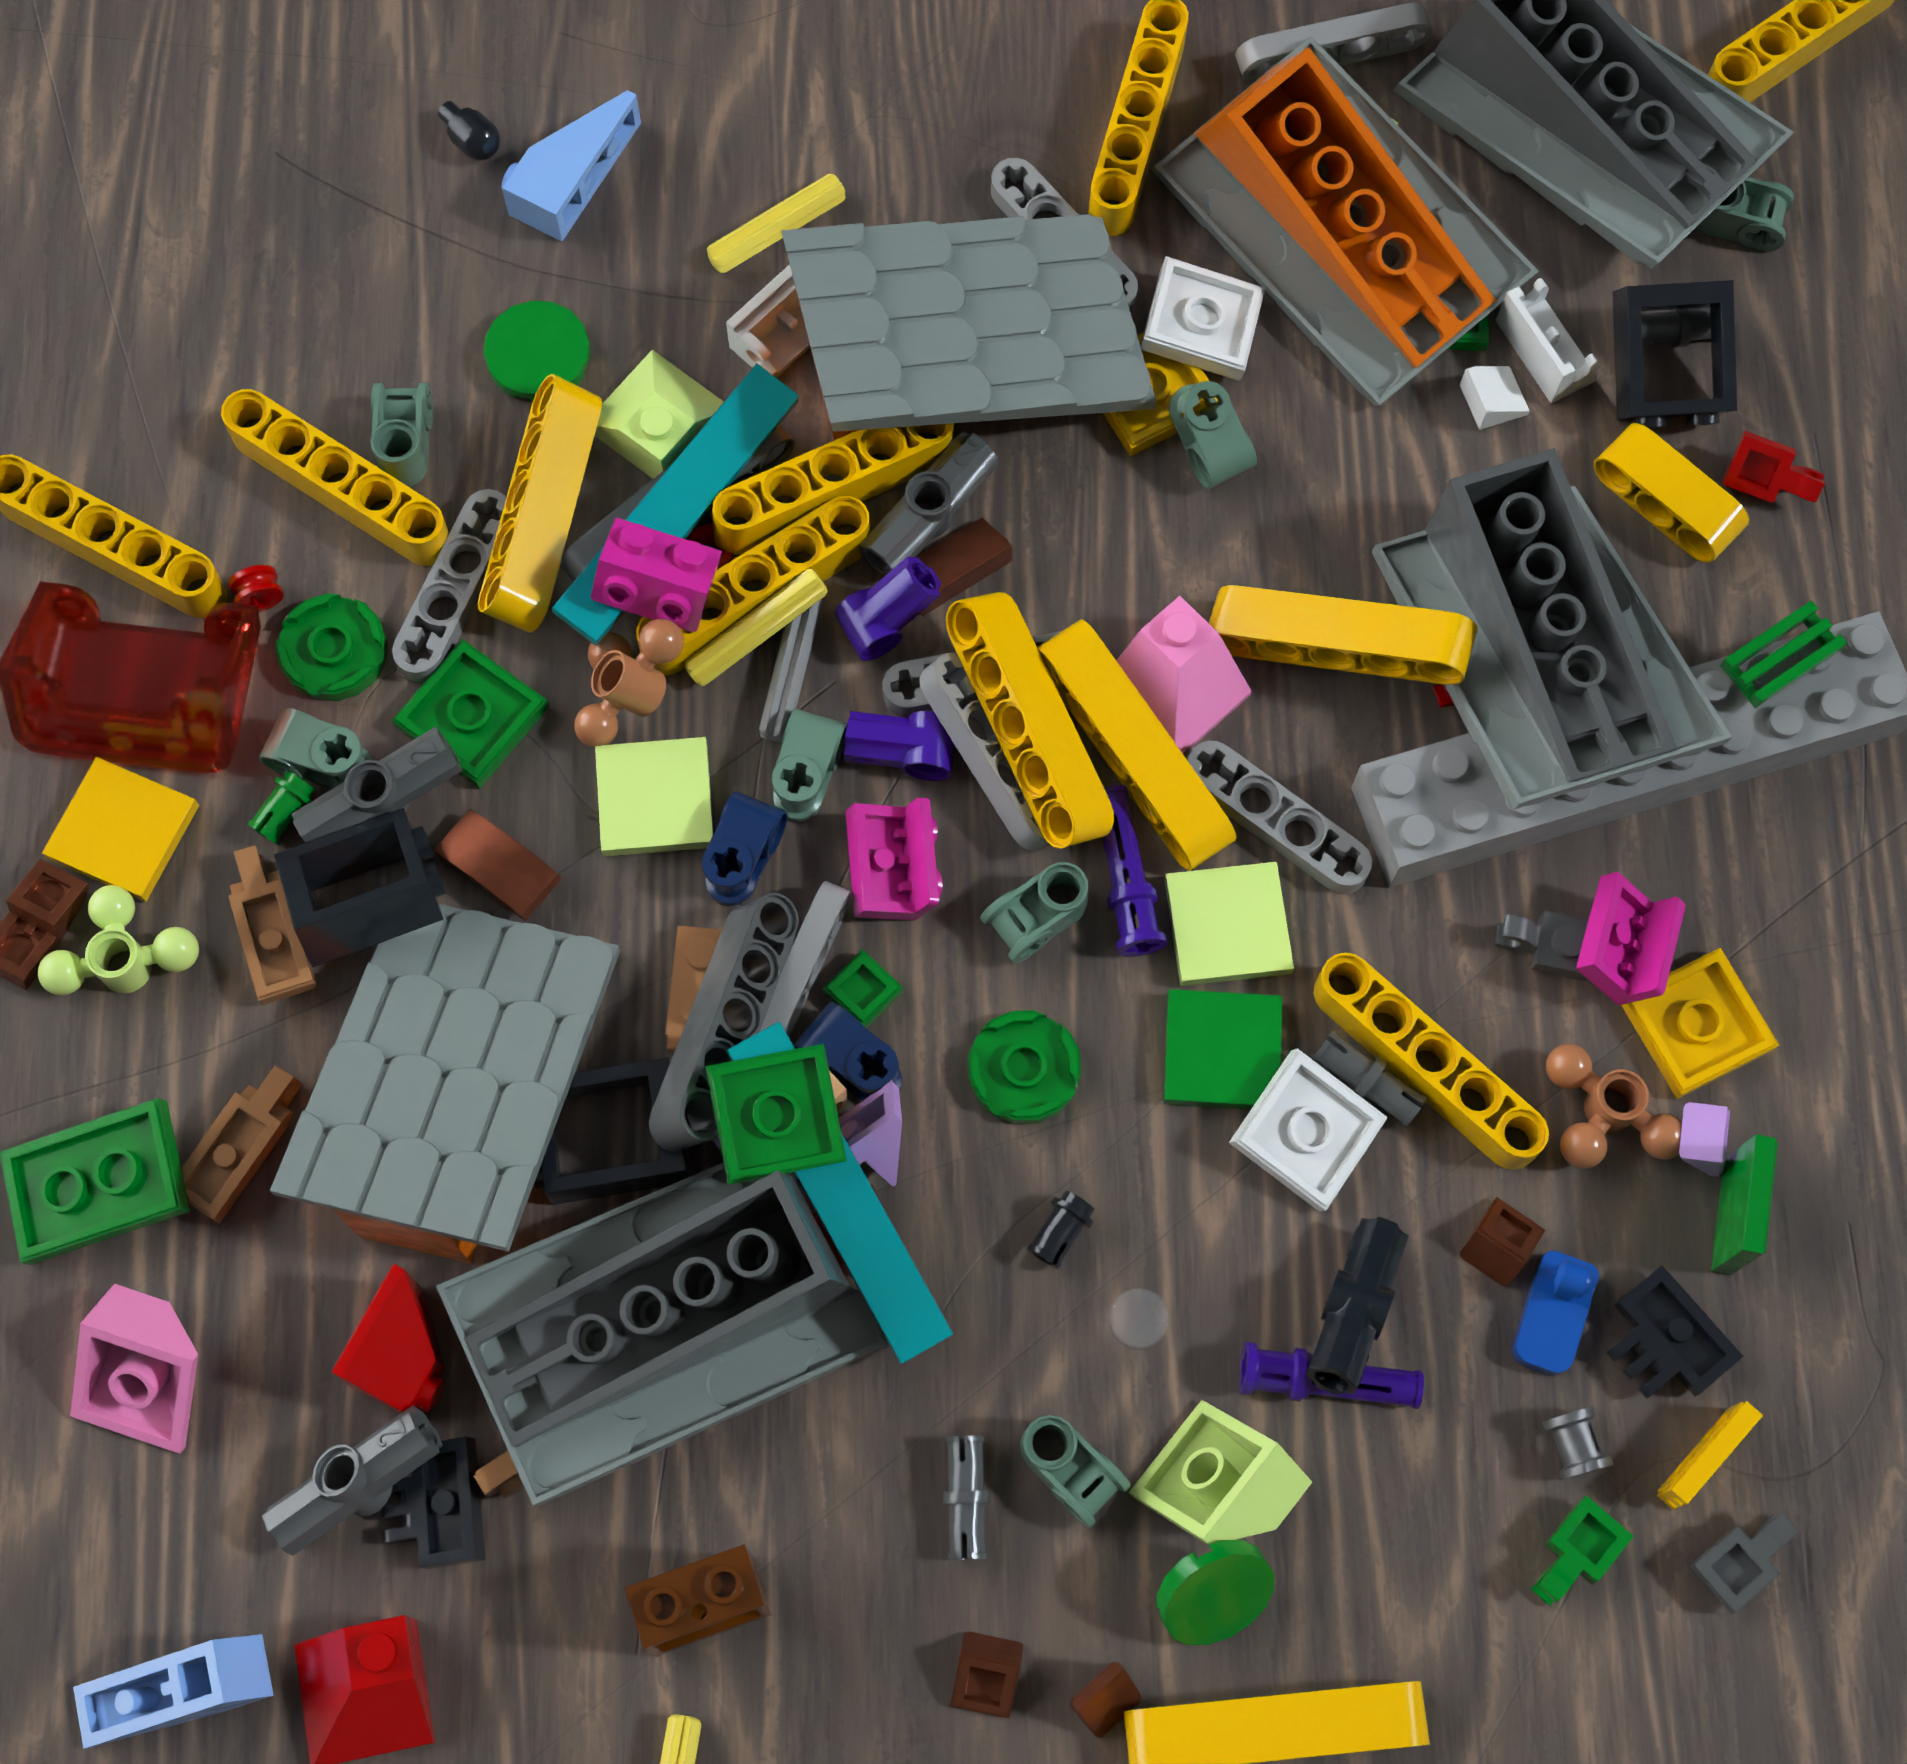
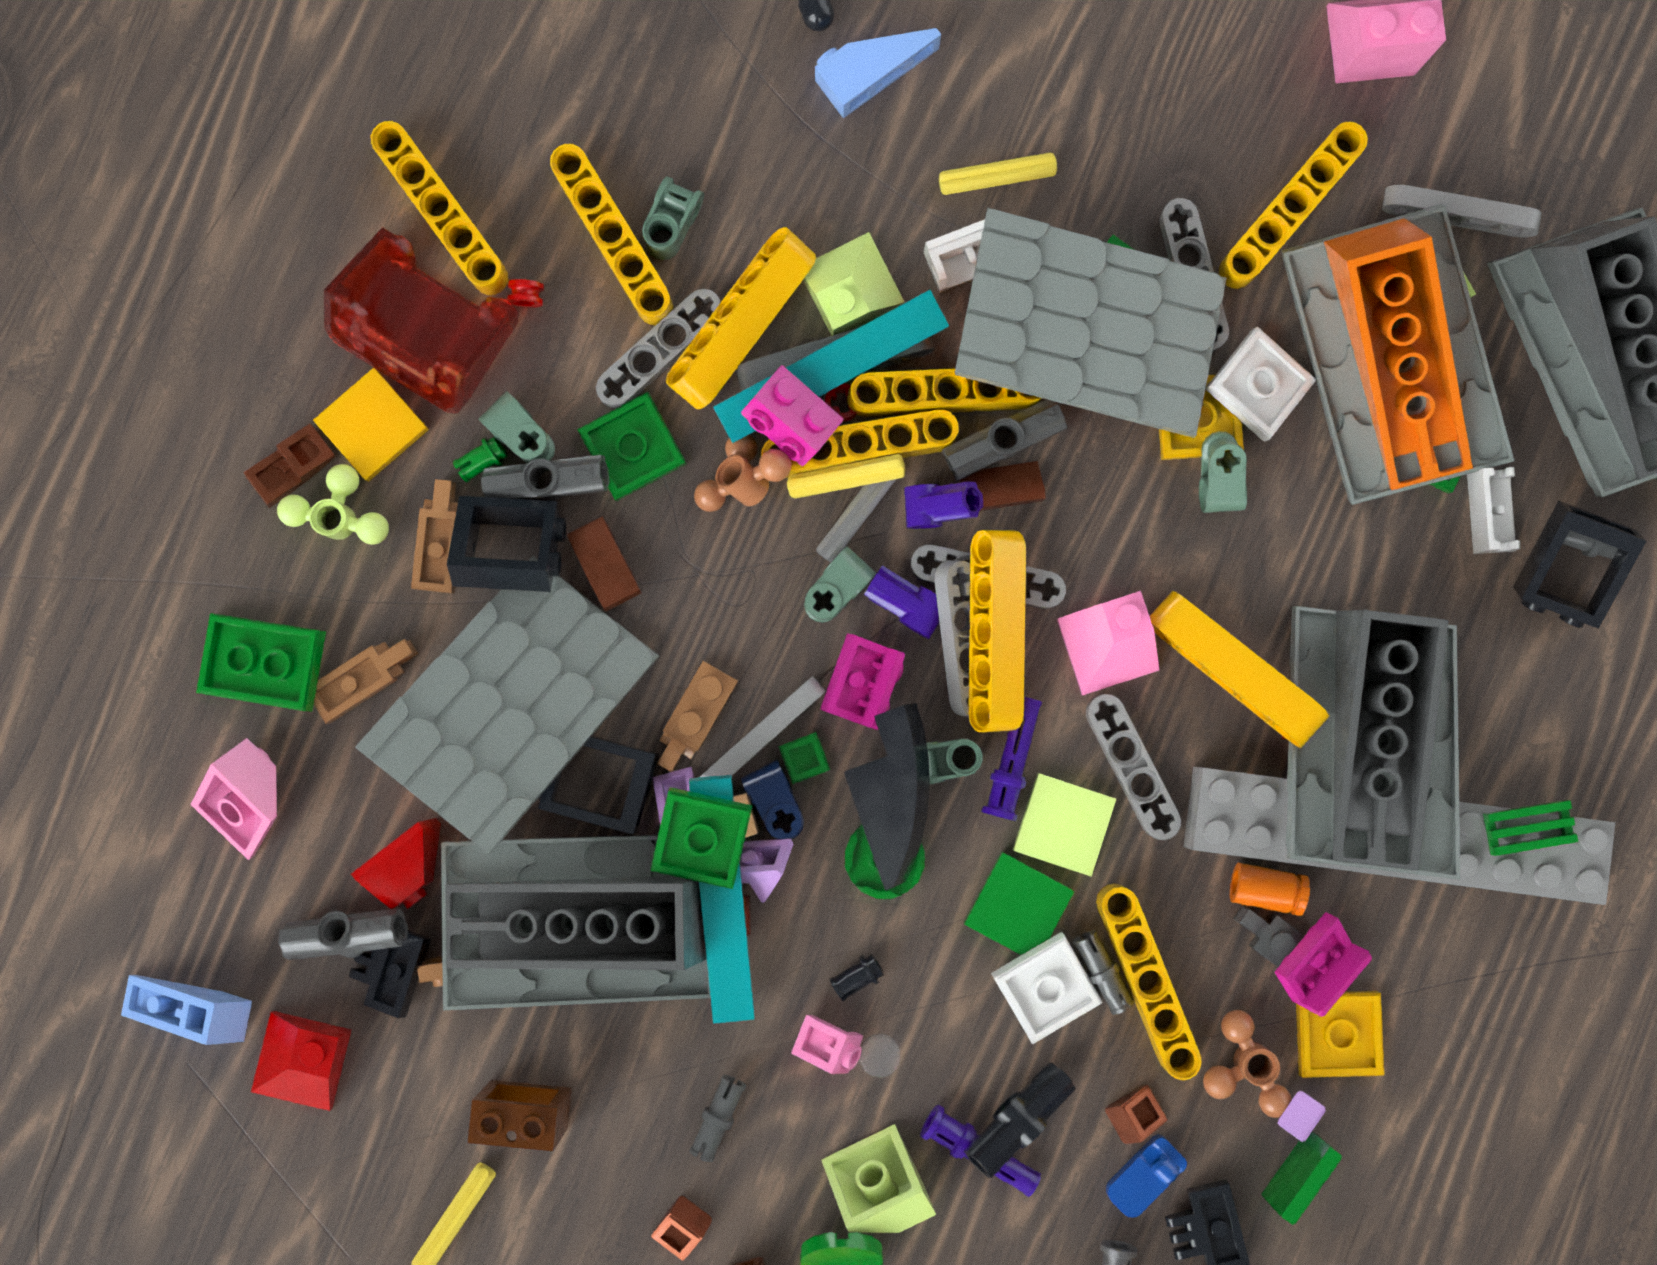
camera: 30 degrees right, 15 degrees up
green tile [275,594,388,701] -> none
green tile [483,300,591,402] -> none
yellowish green tile [595,737,714,857] -> none
dark grey beam [649,893,799,1152] -> none
dark blue piece [702,791,788,906] -> none
sand green piece [1019,1415,1131,1529] -> none
yellow beam [1037,619,1236,871] -> none
white slope [1460,366,1530,430] -> none
yellow beam [1593,423,1749,563] -> none
red plate [1723,431,1825,503] -> none
none -> bright pink bracket [791,1015,863,1074]
none -> black slope [844,703,930,890]
none -> orange piece [1229,862,1310,916]

